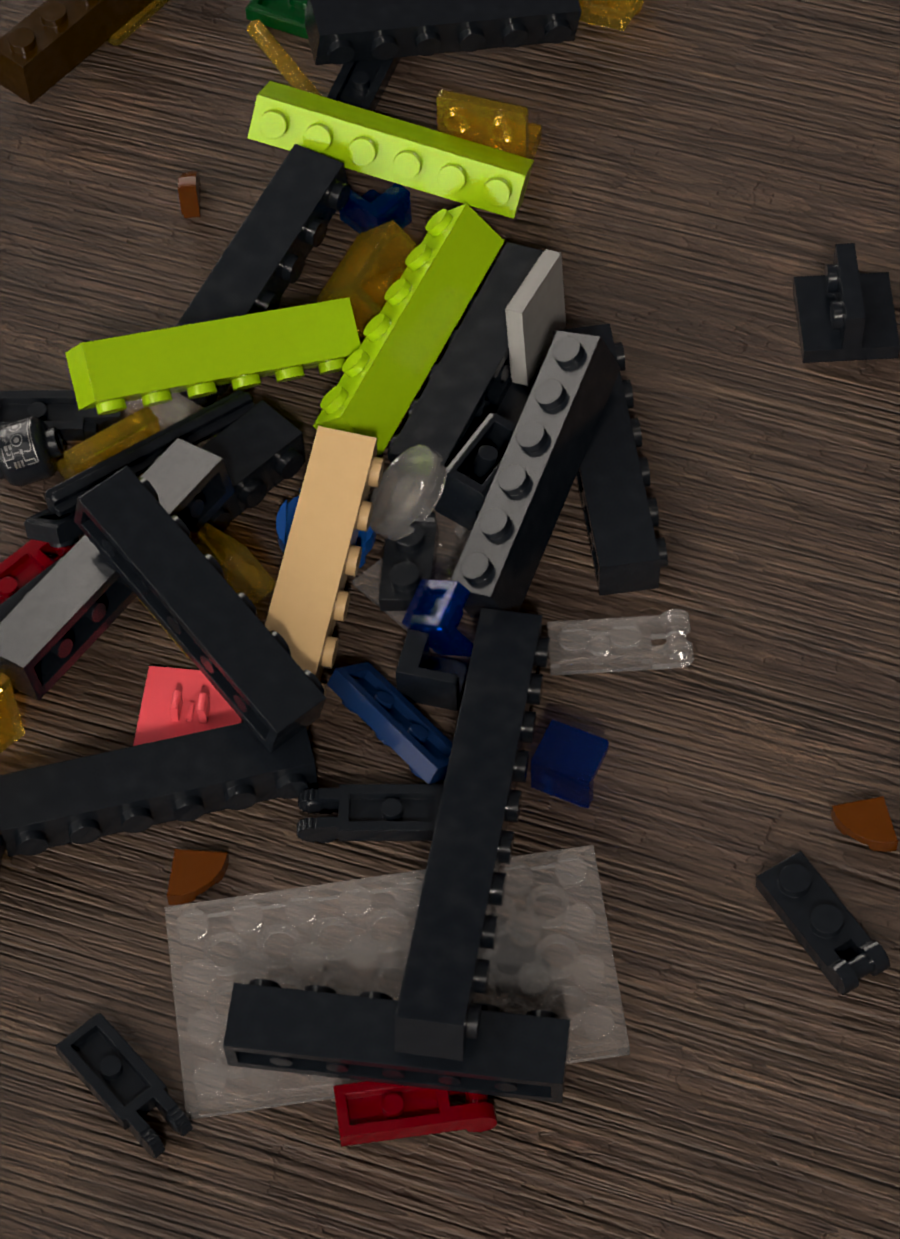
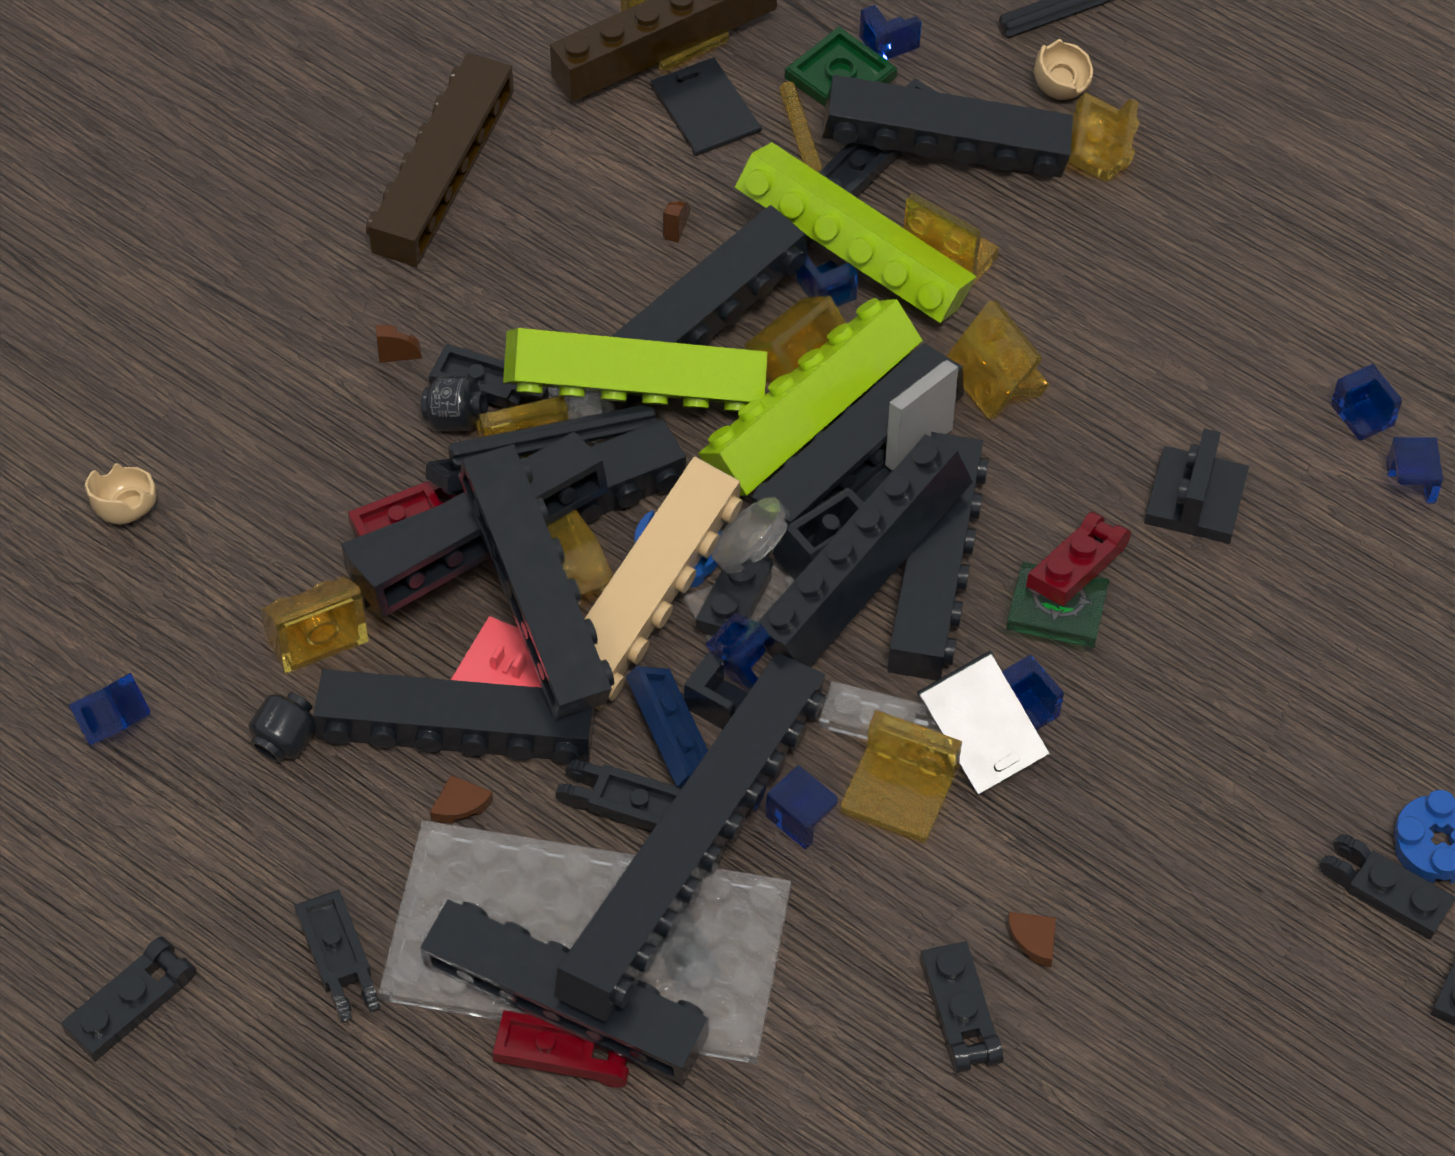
camera: 15 degrees right, 0 degrees up
none -> black container [650,57,762,156]
none -> clear yellow bracket [841,710,962,842]
none -> container [917,651,1050,795]
none -> clear yellow bracket [947,301,1050,418]
none -> clear blue panel [1002,654,1064,730]
none -> clear green slope [1006,561,1110,648]
none -> dark red plate [1026,511,1131,606]

